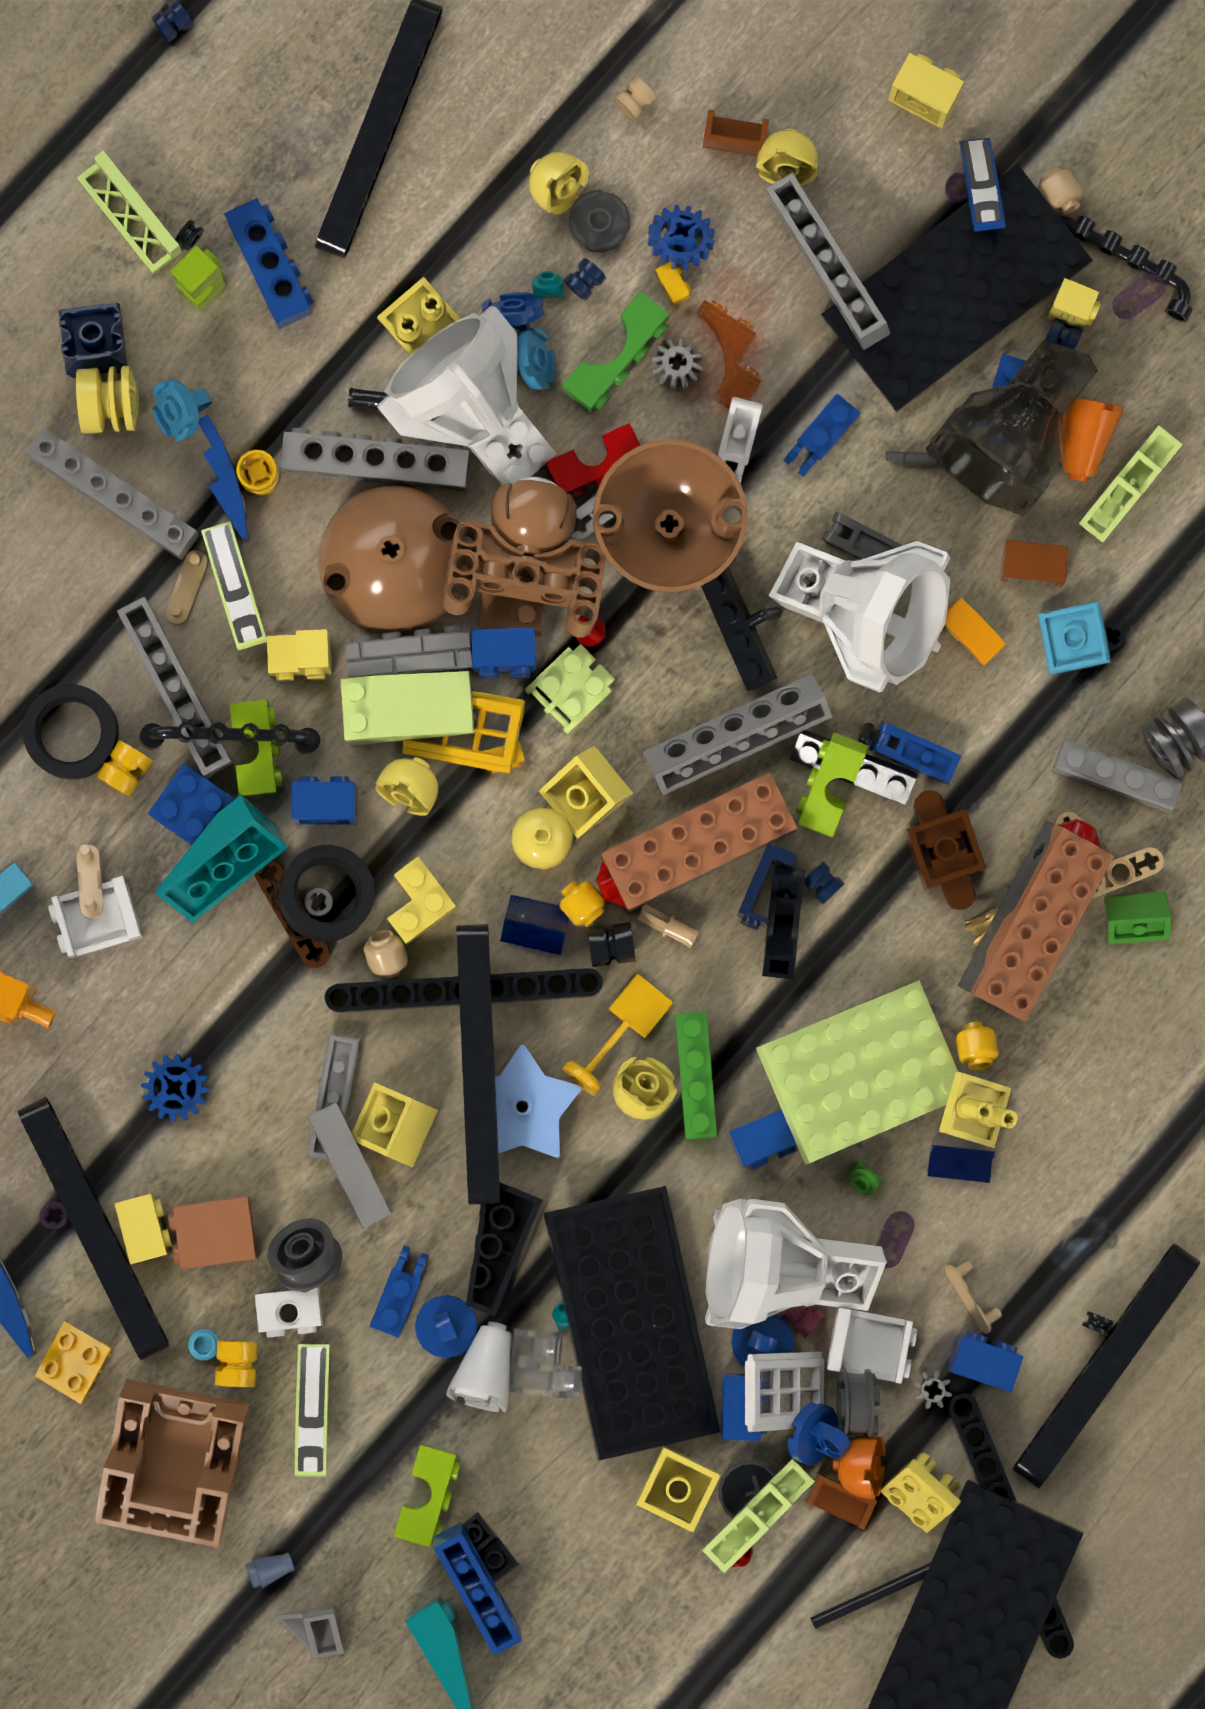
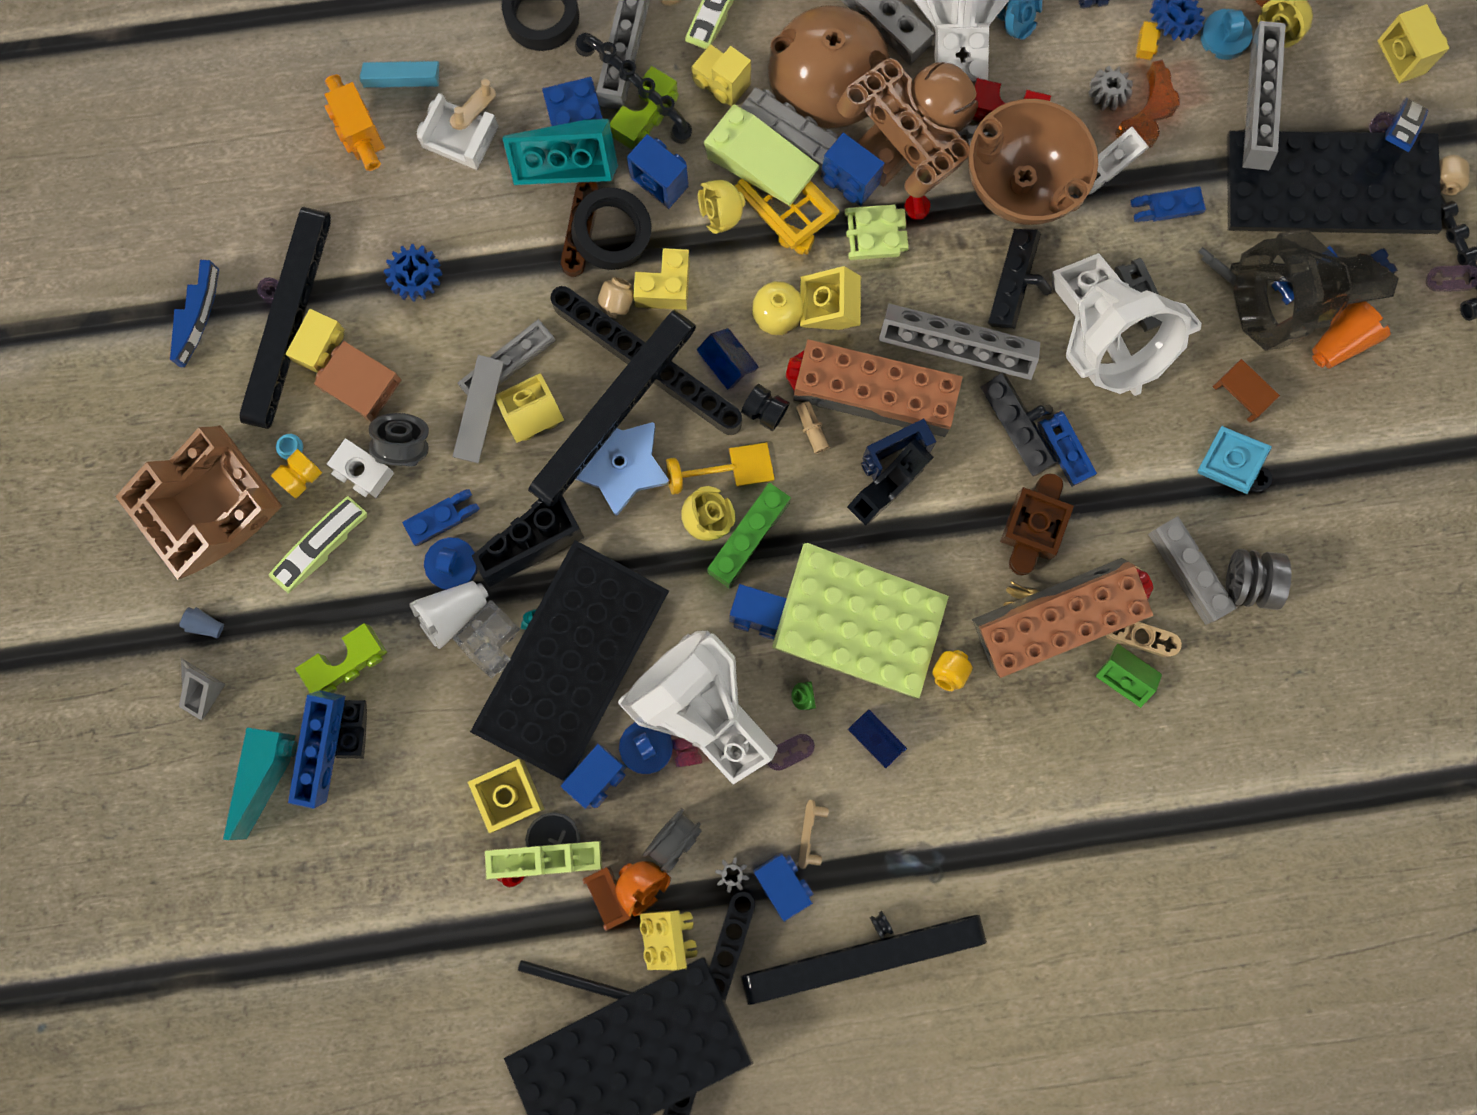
camera: 40 degrees right, 5 degrees down
yellow hinge [35,1321,112,1405] -> none
yellow wheel [96,740,153,798] -> none
light grey bush [304,888,333,917] -> none
yellow head [559,880,605,928] -> none
bright green arch [562,291,670,414] -> none
white piece [745,1351,824,1432] -> none
blue tile [788,1402,851,1465] -> none
lime arch [796,732,868,838] -> none
dark blue wheel [804,861,845,905] -> none
white panel [826,1307,917,1384] -> none
light yellow plate [939,1071,1018,1148] -> none
light orange slope [944,597,1006,666] -> none
light yellow brick [1047,278,1101,330] -> none
yellowish green slope [1079,425,1183,543] -> none
none -> dark azure tile [1200,9,1253,60]

